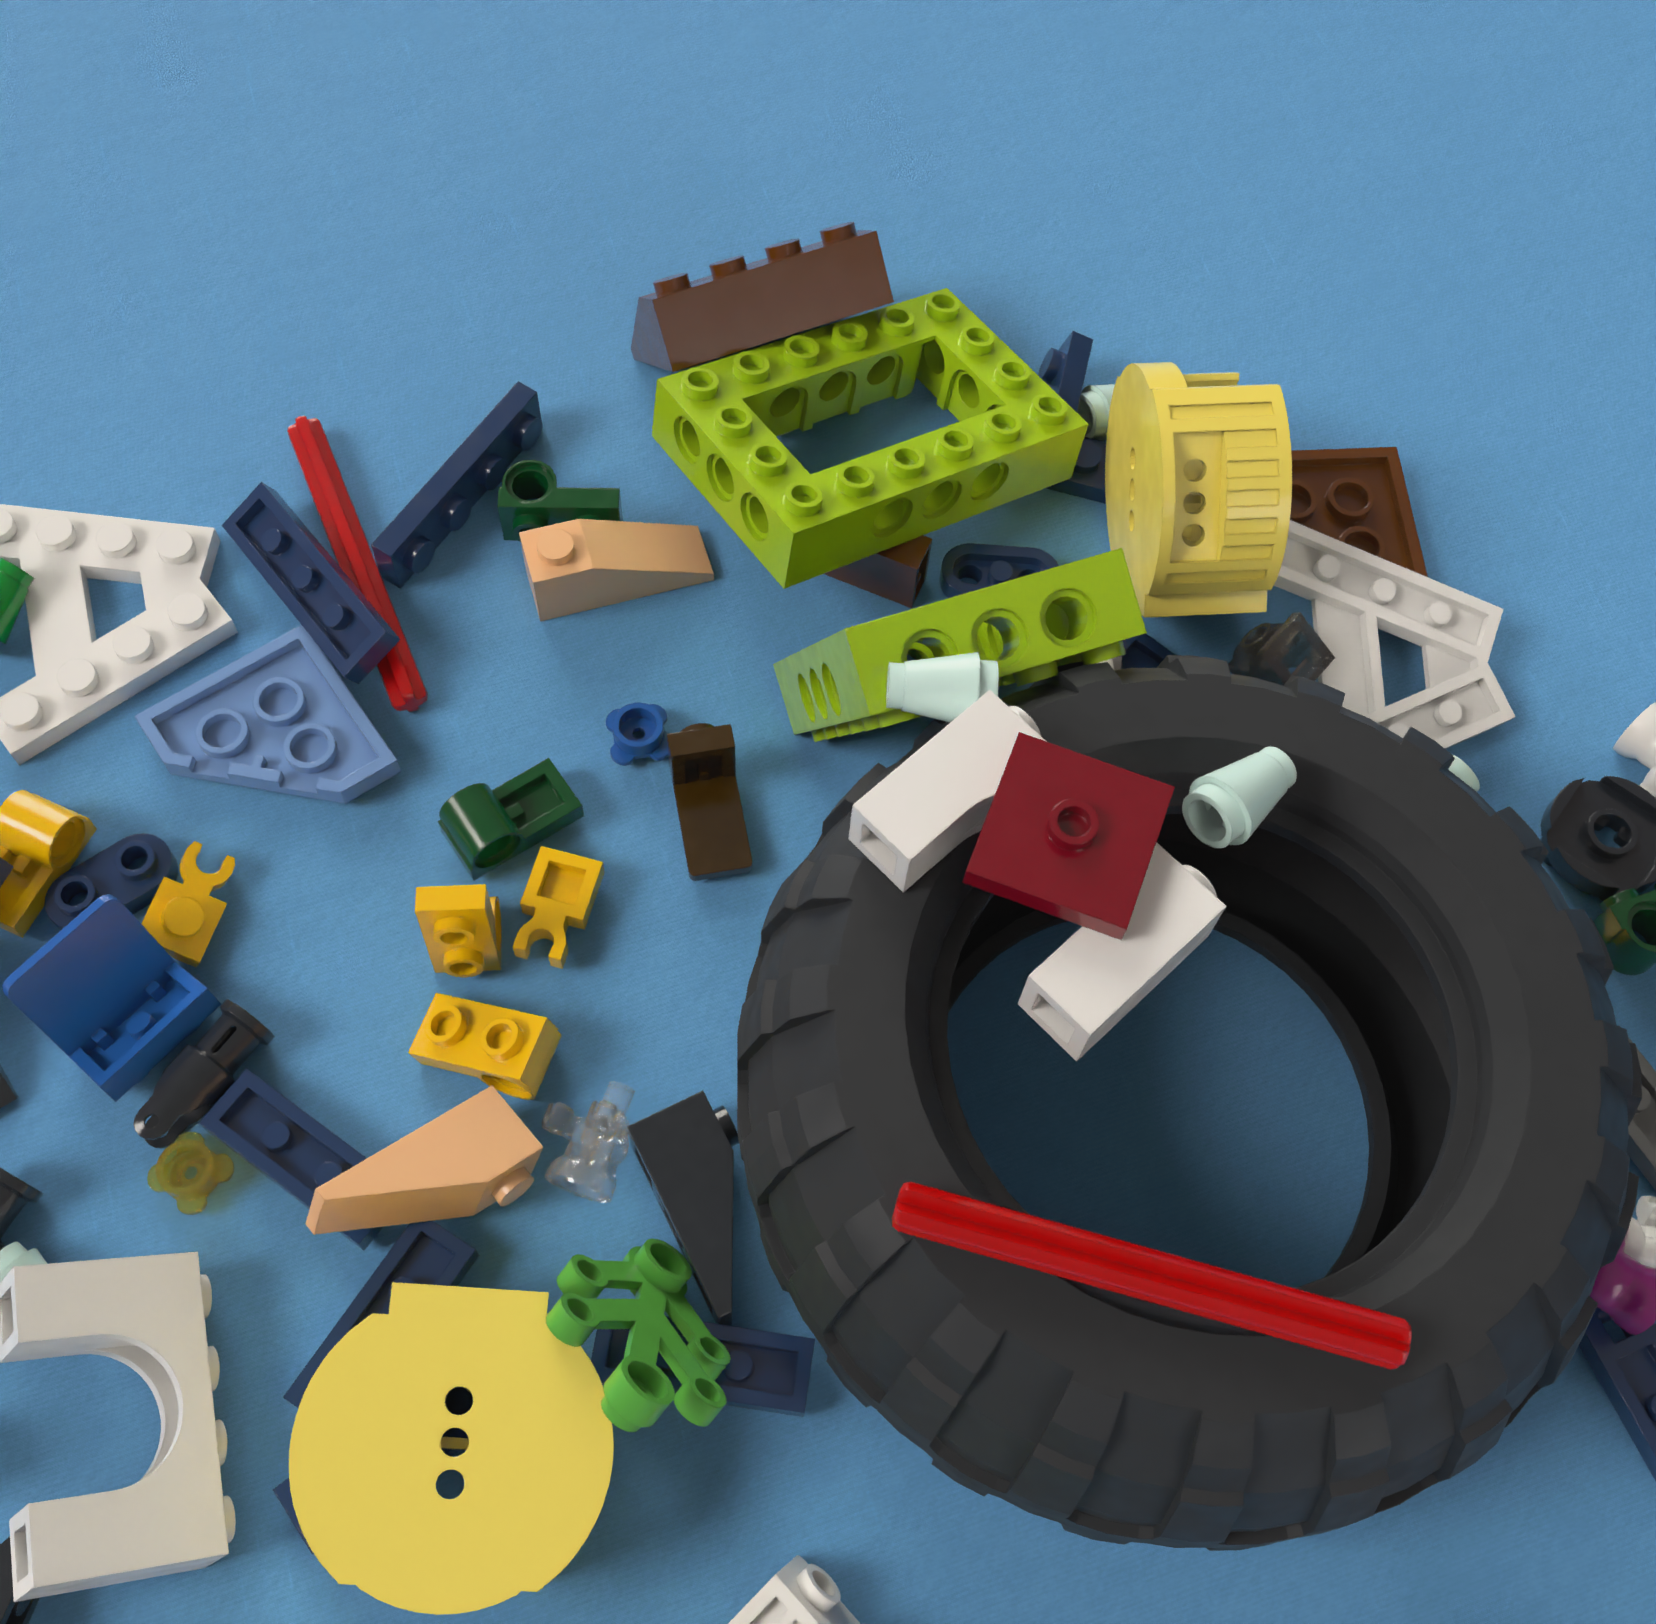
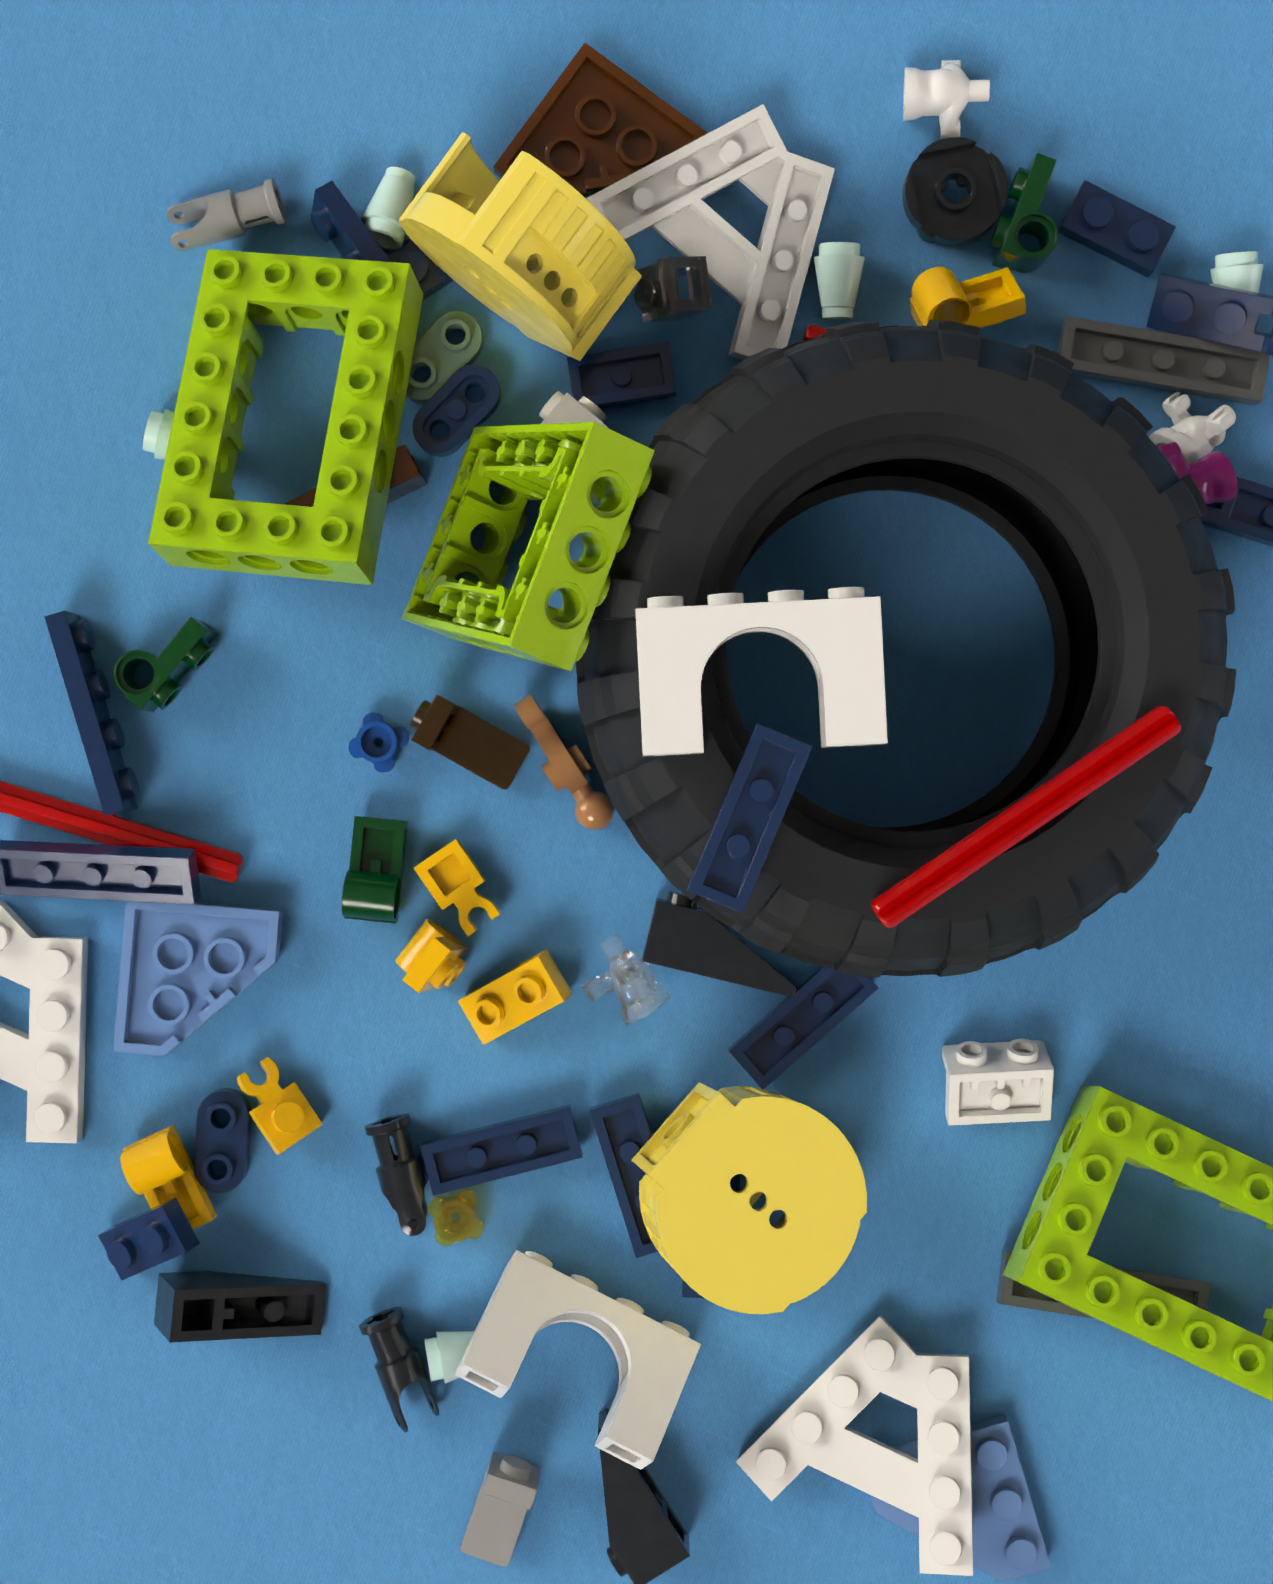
camera: 45 degrees left, 25 degrees up
blue bracket [2,894,221,1102] -> none
light nougat slope [305,1085,543,1235] -> none
light nougat slope [519,519,714,621] -> none
bright green plant [546,1239,730,1432] -> none
reddish brown slope [631,222,894,372] -> none
light aqua cone [886,652,999,723] -> none
dark red plate [963,732,1175,940] -> none
light aqua cone [1182,746,1297,848] -> none
none -> light grey piece [166,178,287,251]
none -> sand green plate [406,311,484,405]
none -> medium nougat piece [513,694,614,830]
none -> dark blue plate [687,723,813,914]

